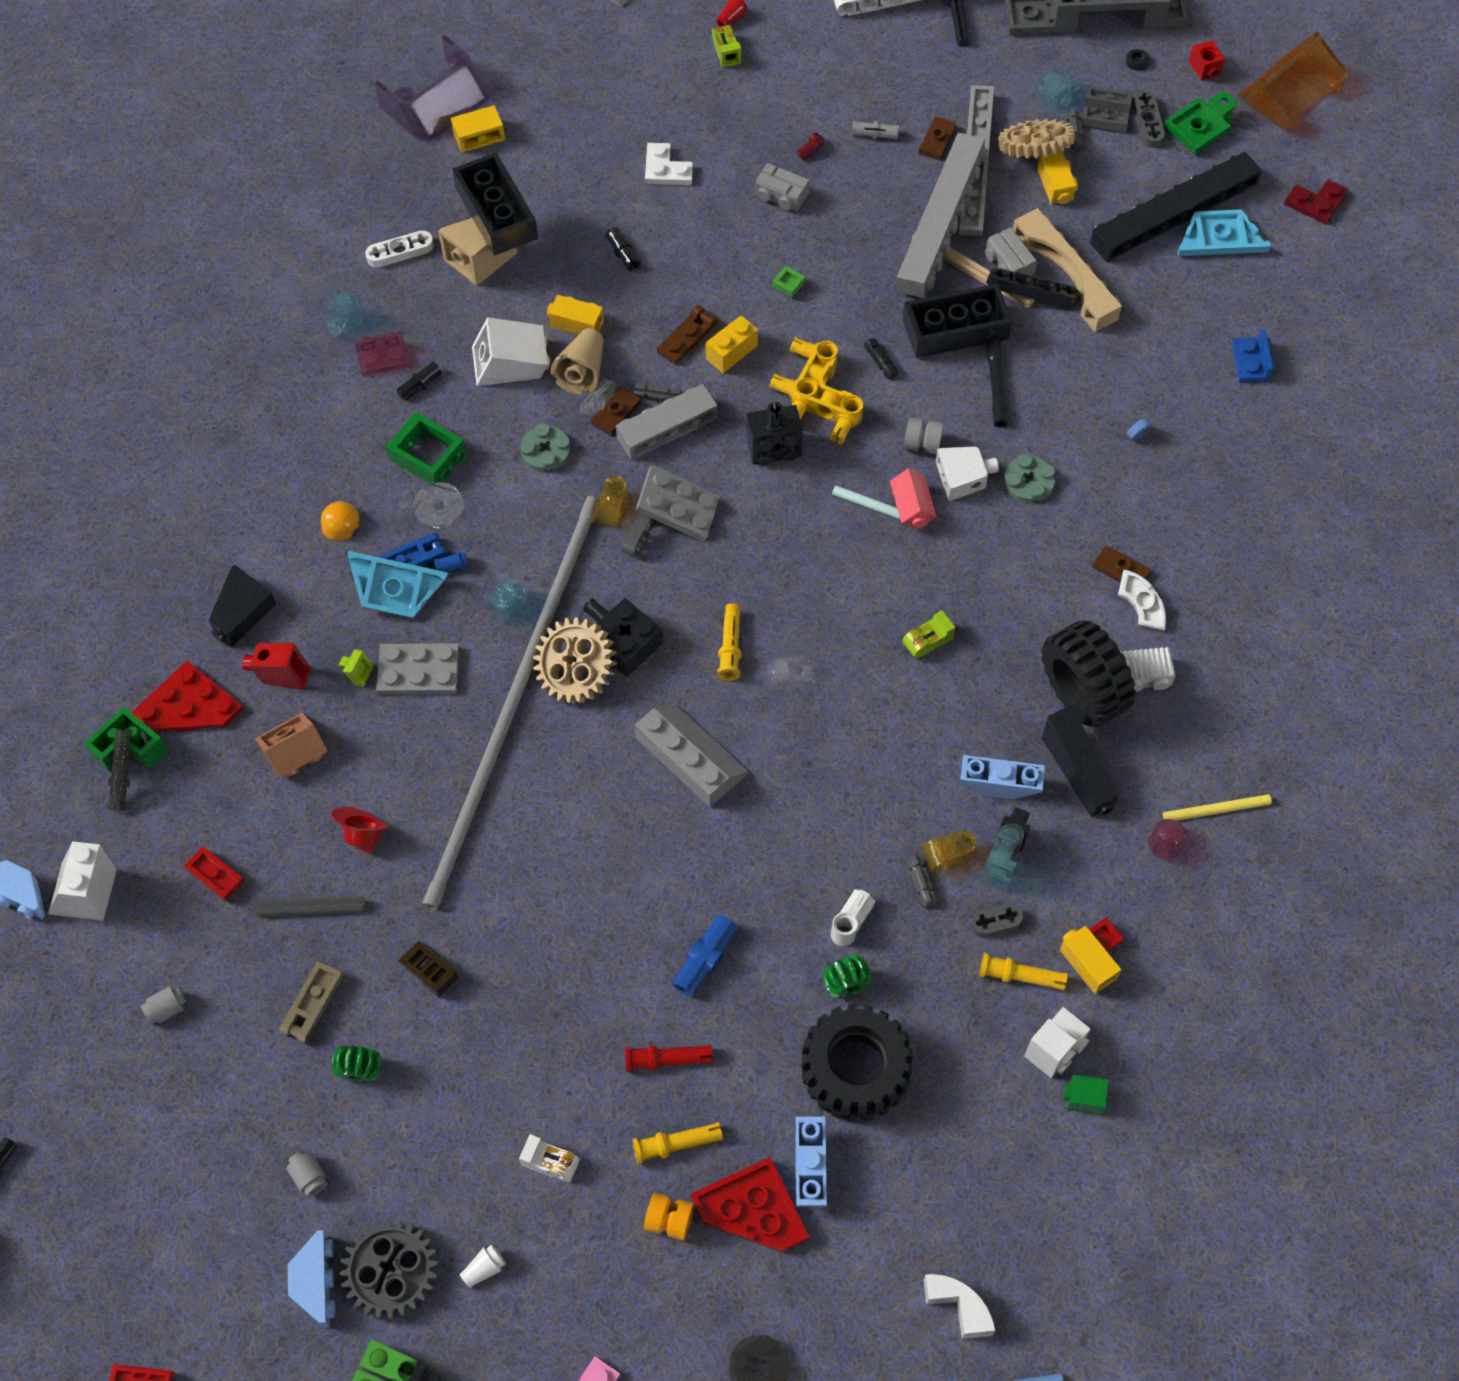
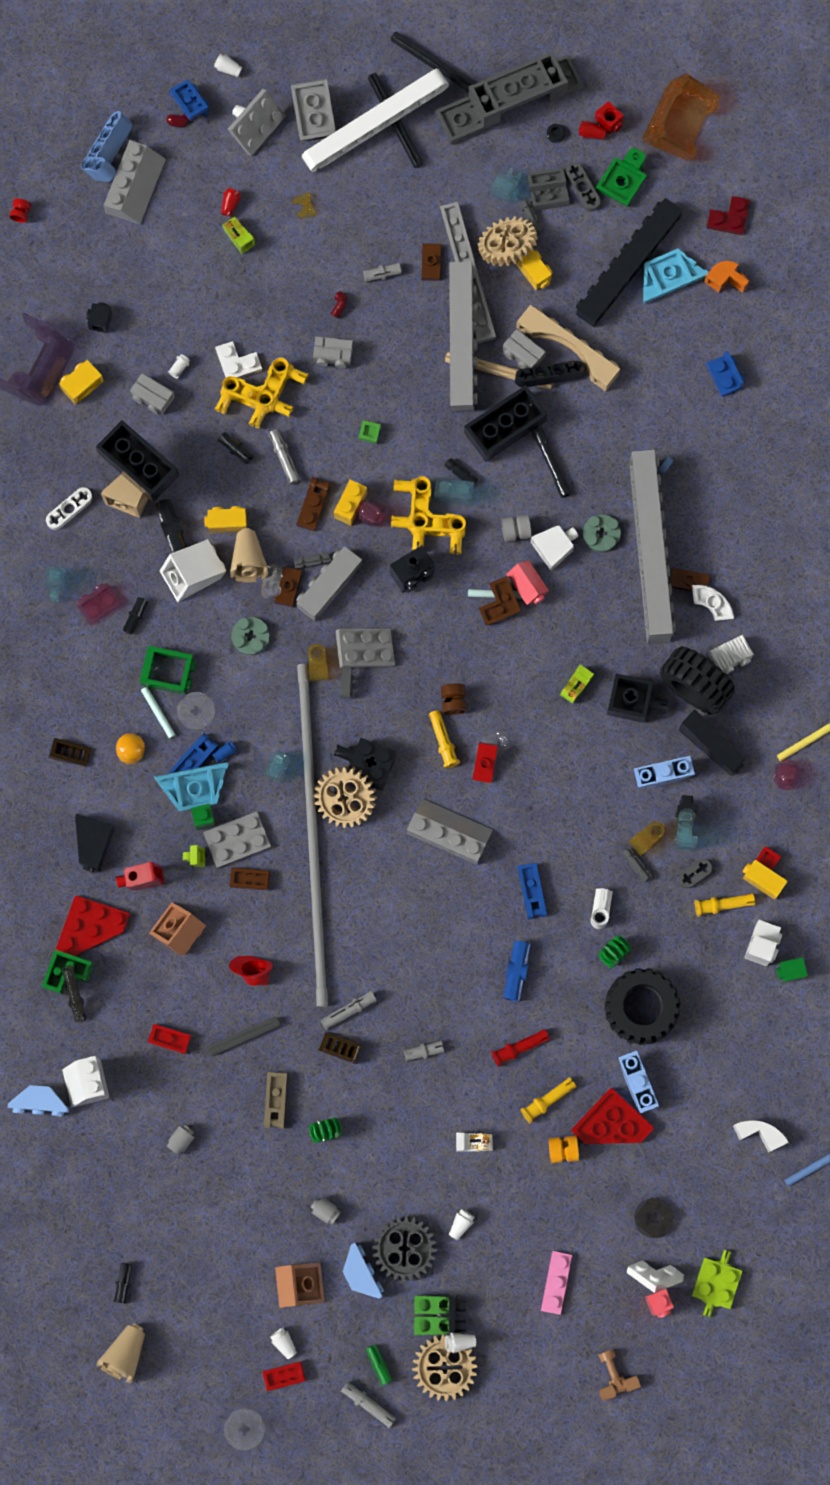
camera: 20 degrees left, 15 degrees up
none -> dark brown slope [48,738,91,767]
none -> black brick [86,302,112,333]
none -> light grey brick [130,373,175,415]
none -> light aqua bar [141,687,176,739]
none -> black piece [155,499,187,553]
none -> white pin [168,354,190,379]
none -> green brick [191,803,215,830]
none -> yellow pin [215,357,309,429]
none -> reddish brown plate [230,868,270,891]
none -> light grey pin [268,429,301,485]
none -> white cone [270,1328,297,1359]
none -> nougat slope [275,1262,325,1308]
none -> clear yellow piece [291,193,316,218]
none -> light grey pin [320,991,377,1031]
none -> clear pink head [356,499,386,527]
none -> light grey pin [403,1041,444,1062]
none -> clear light blue brick [434,477,474,506]
none -> reddish brown wheel [441,683,467,715]
none -> red plate [472,742,498,783]
none -> reddish brown plate [479,576,521,626]
none -> blue plate [517,863,547,920]
none -> red cone [578,120,606,140]
none -> black brick [607,673,669,723]
none -> light grey brick [629,450,676,644]
none -> orange brick [704,261,749,293]

